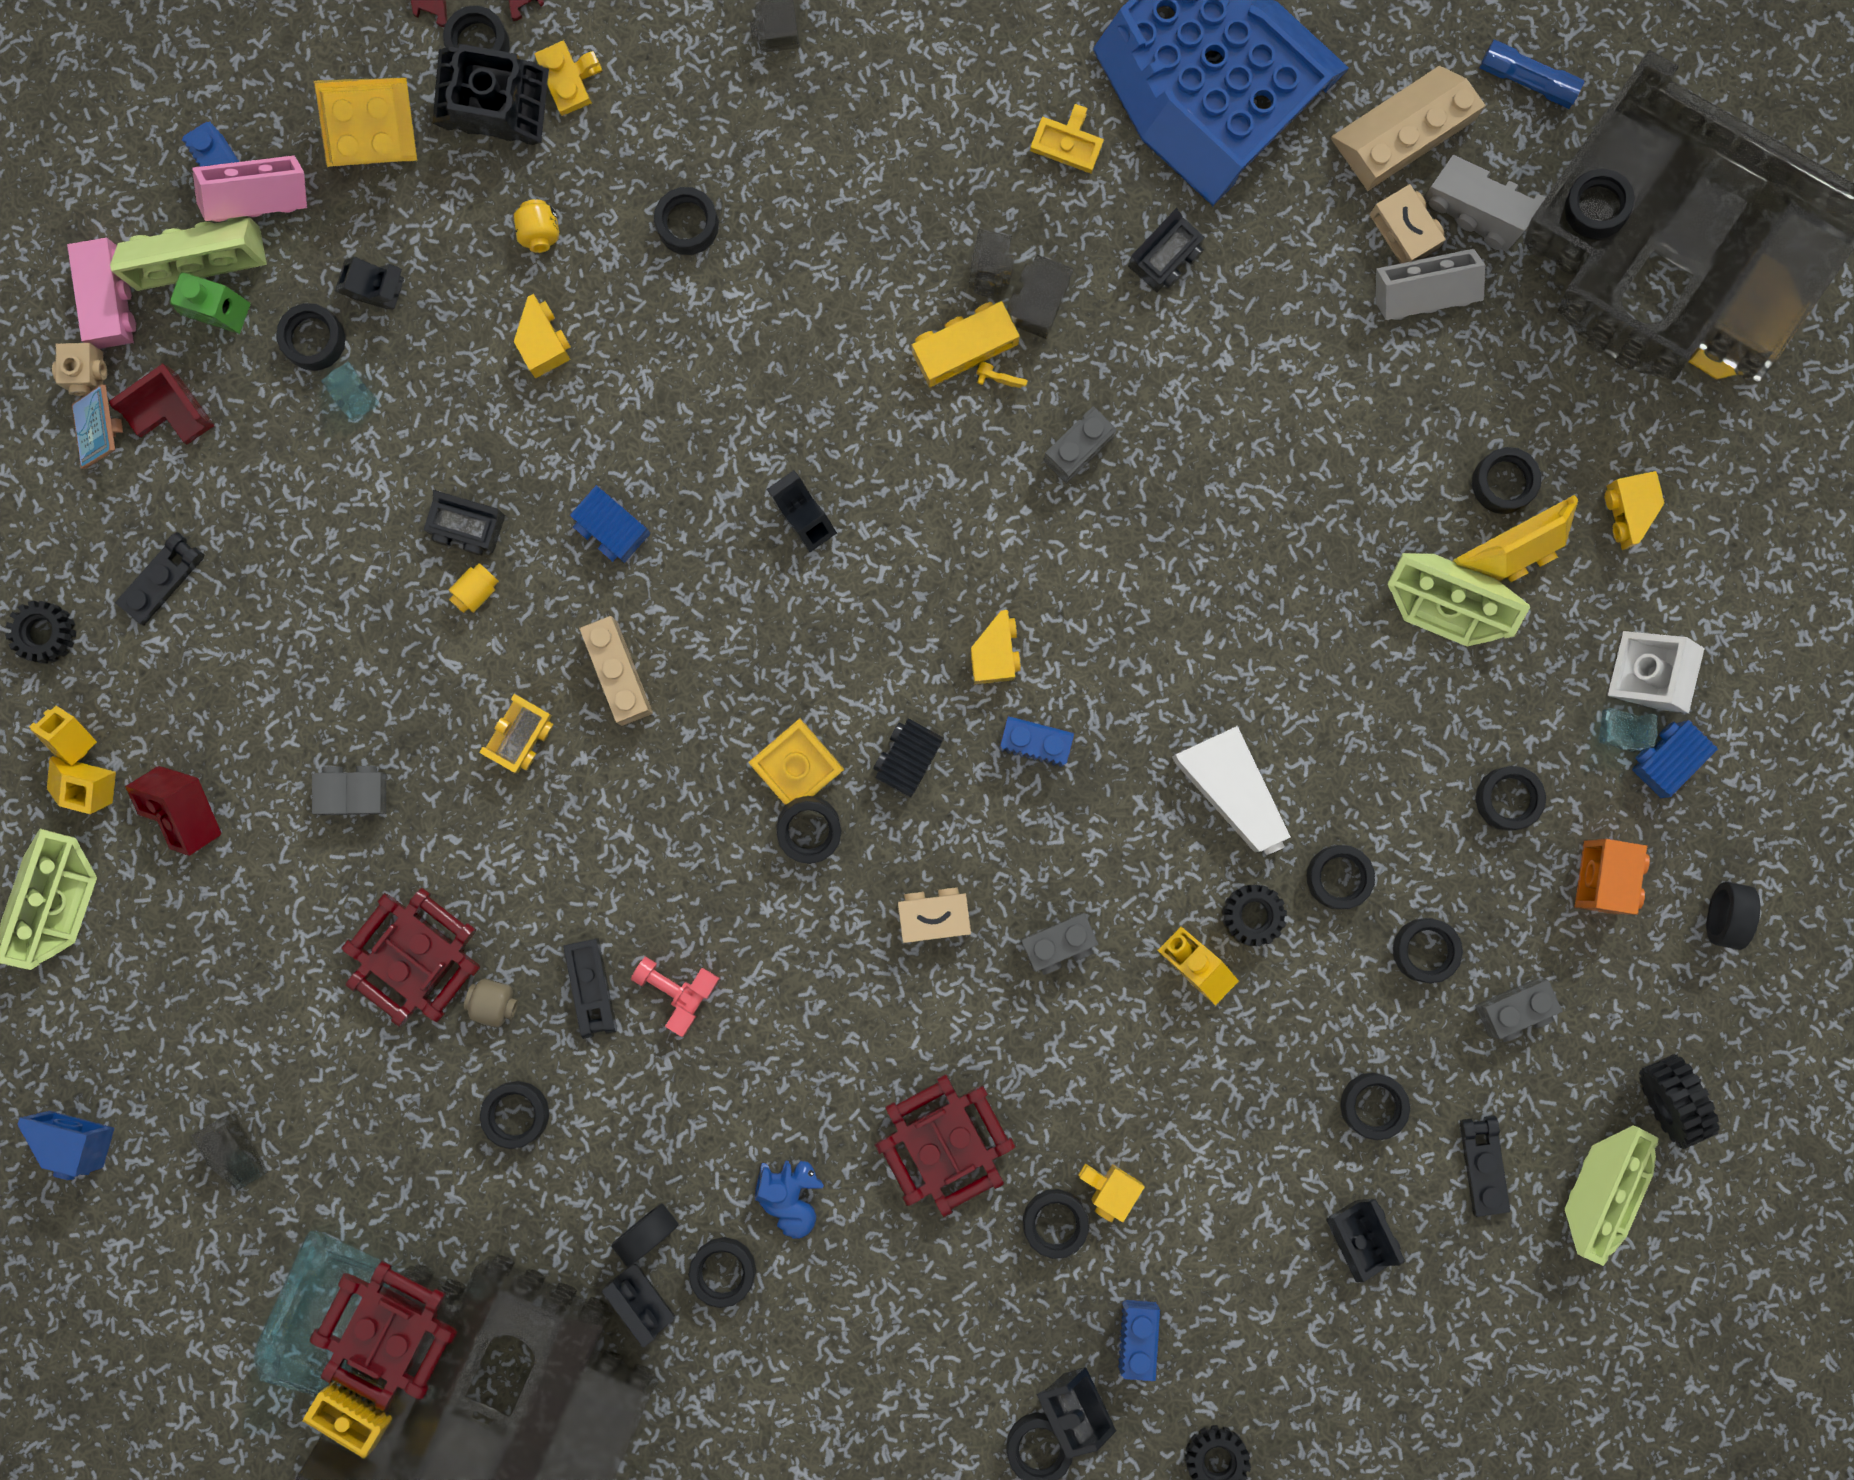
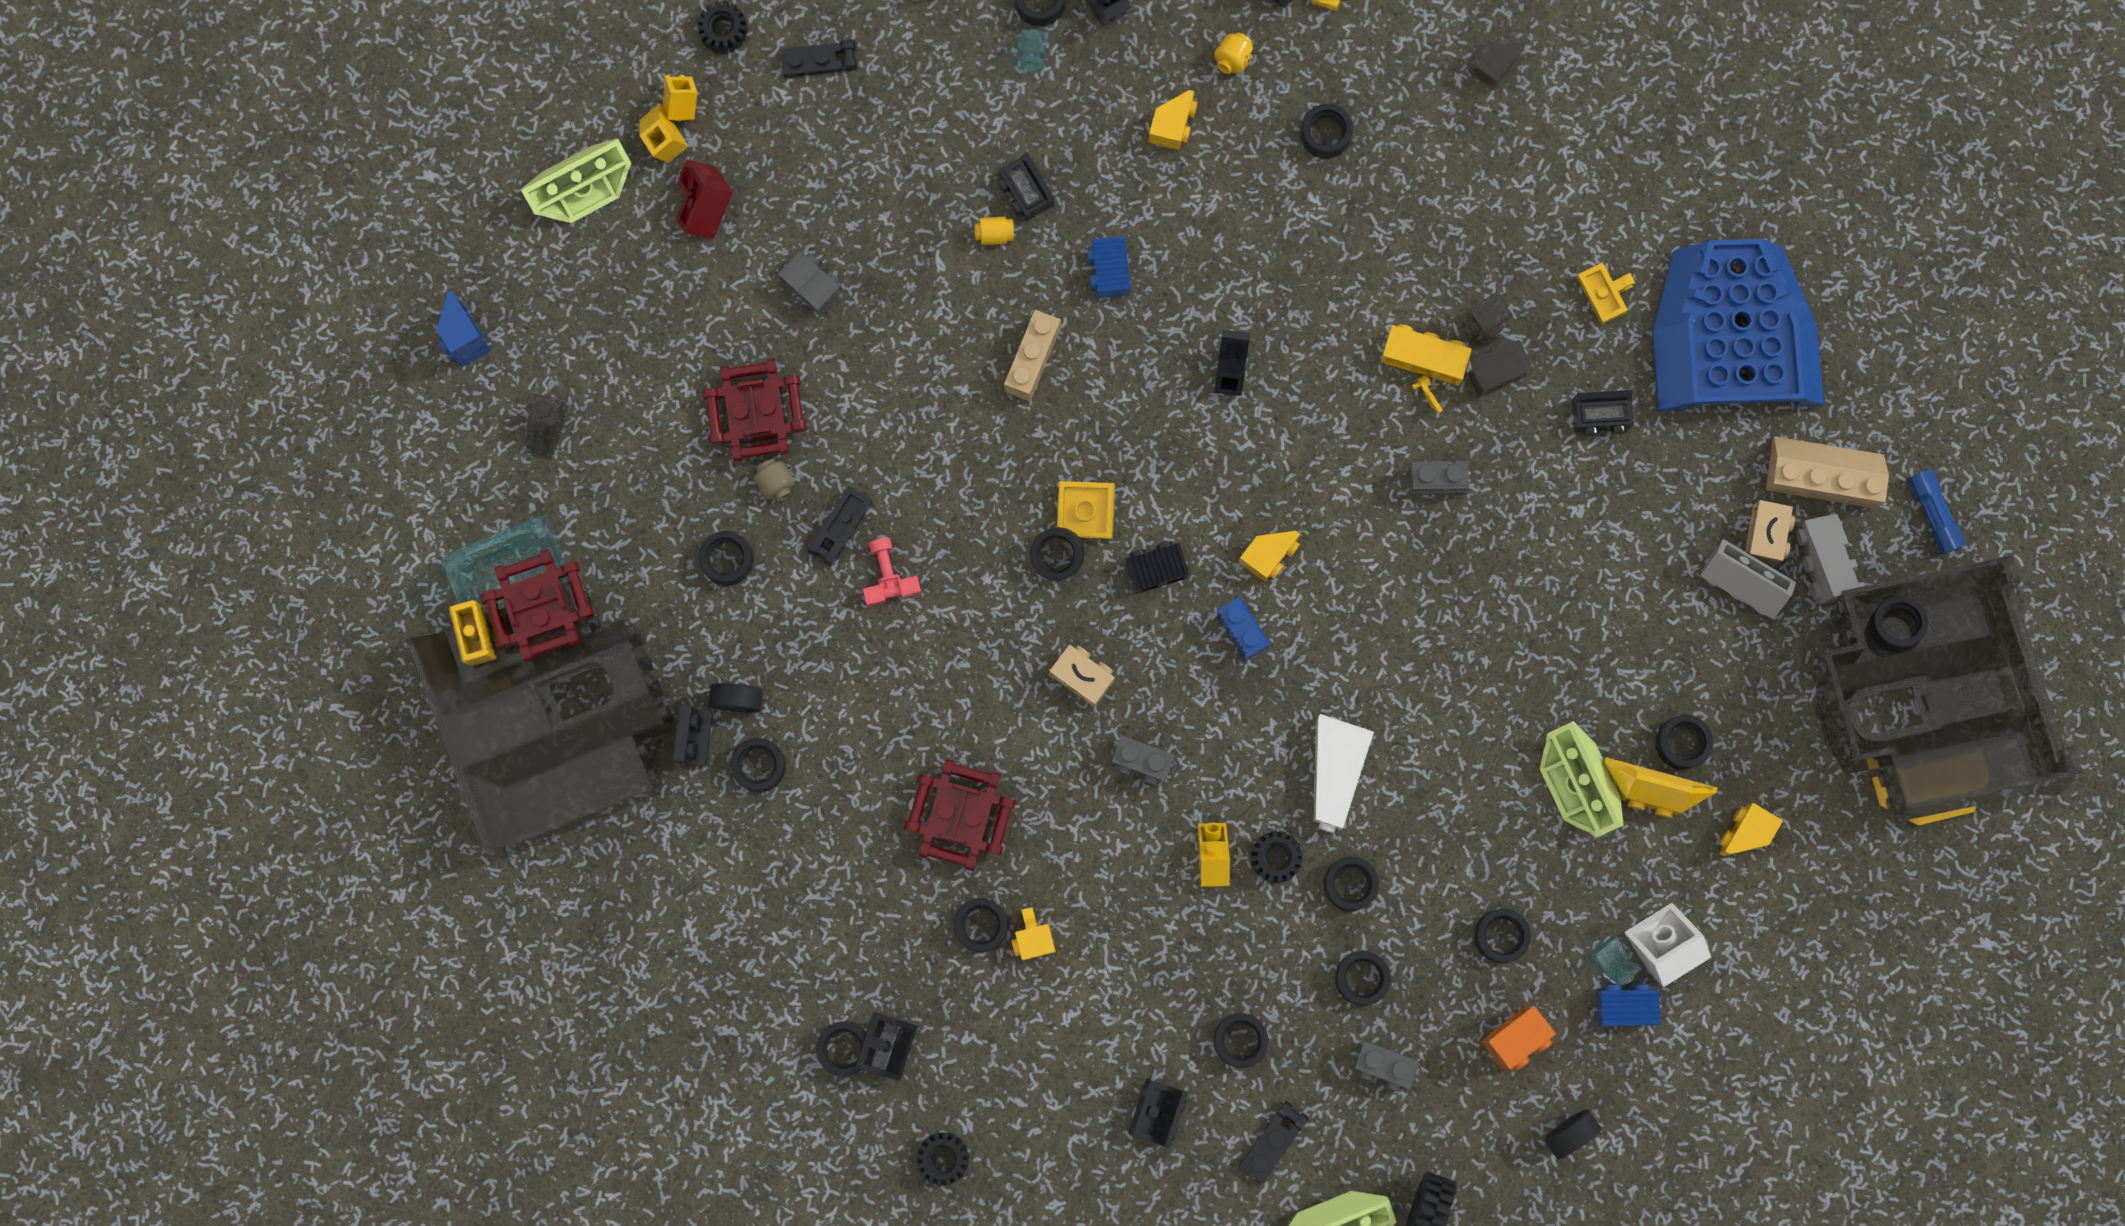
camera: 45 degrees right, 5 degrees down
yellow window [479,694,554,773] -> none
blue animal [755,1160,824,1239] -> none
blue brick [1118,1300,1160,1381] -> none

